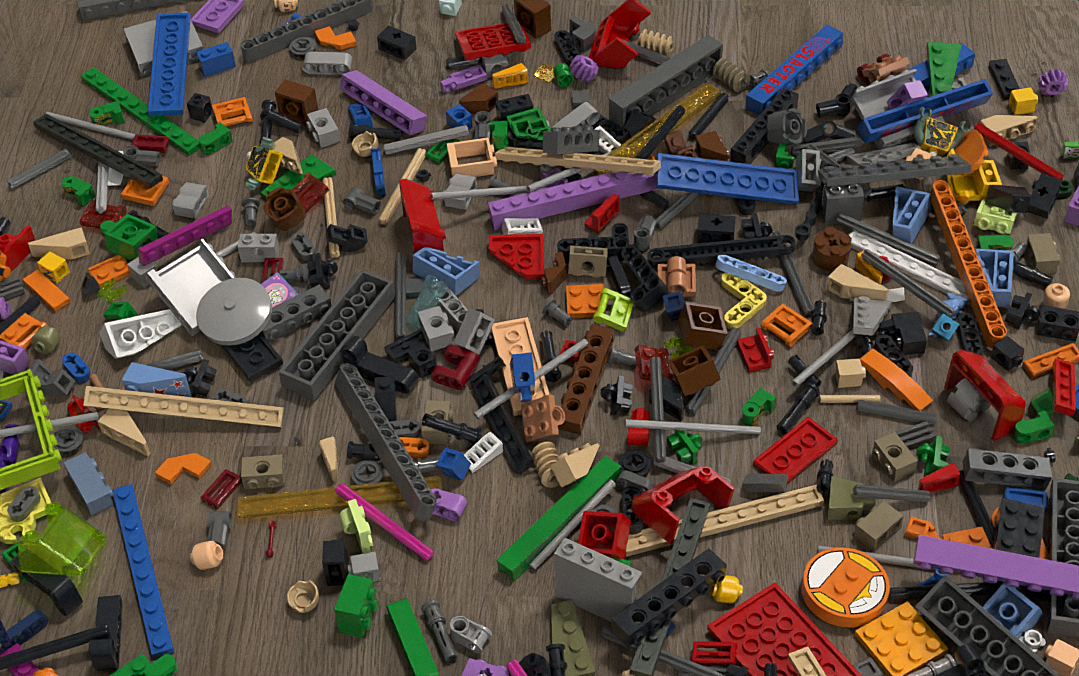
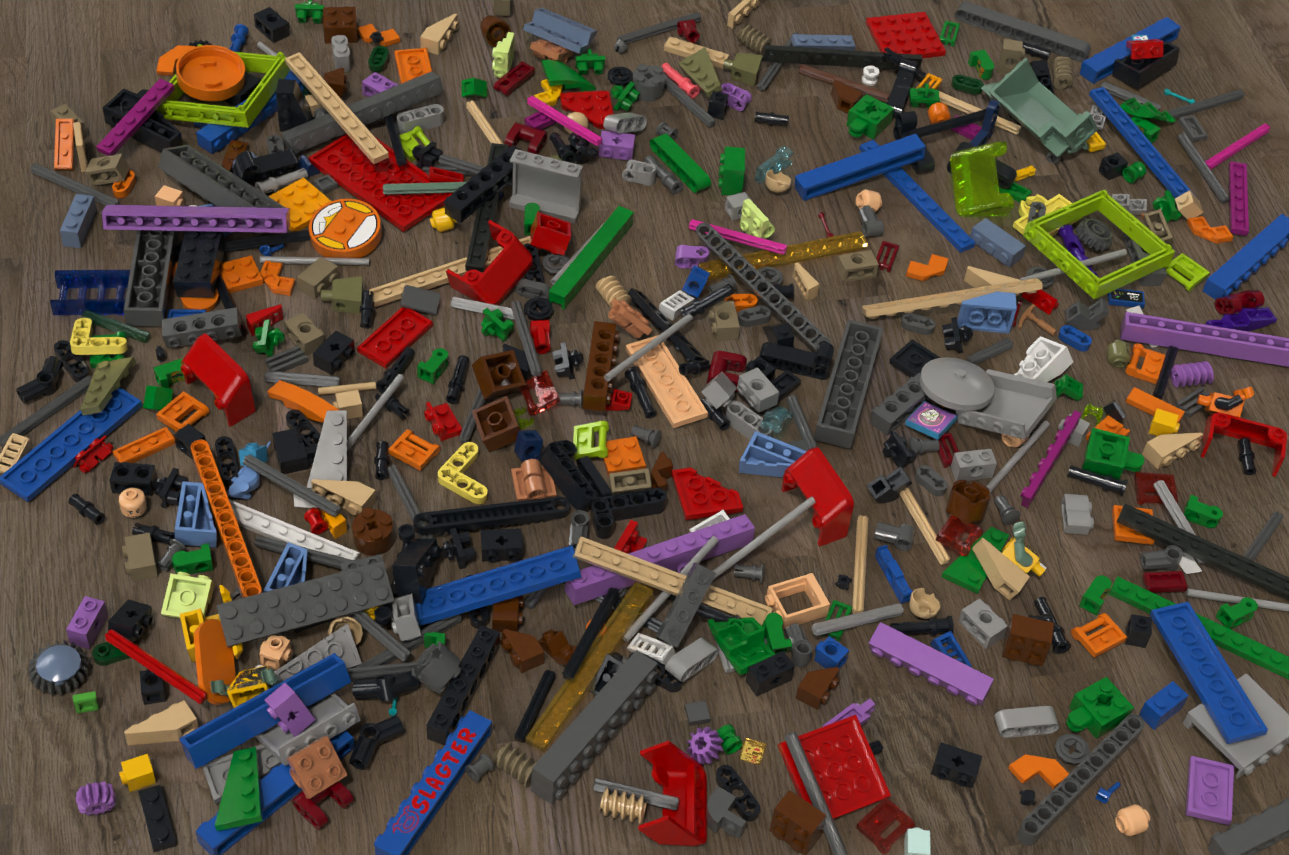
camera: 160 degrees right, 0 degrees up
black hinge [322,539,349,586] -> none
light grey brick [443,173,477,210] -> none
light orange slope [492,63,528,89] -> none
blue torso [510,352,535,402] -> none
tan slope [550,443,599,487] -> none
light grey piece [624,419,761,435] -> none
light blue beam [715,255,787,291] -> none
dark grey axle [853,484,931,503] -> none
black slope [986,185,1031,213] -> none
red plate [1053,358,1076,416] -> none
none -> orange plate [156,391,210,432]
none -> black brick [313,331,355,375]
none -> sand green axle [383,182,467,194]
none -> black wedge [392,539,441,603]
none -> black pin [446,355,470,404]
none -> clear light blue plate [755,146,794,184]
none -> blue brick [795,134,926,201]
none -> clear red plate [856,797,915,854]
none -> green brick [1066,676,1134,739]

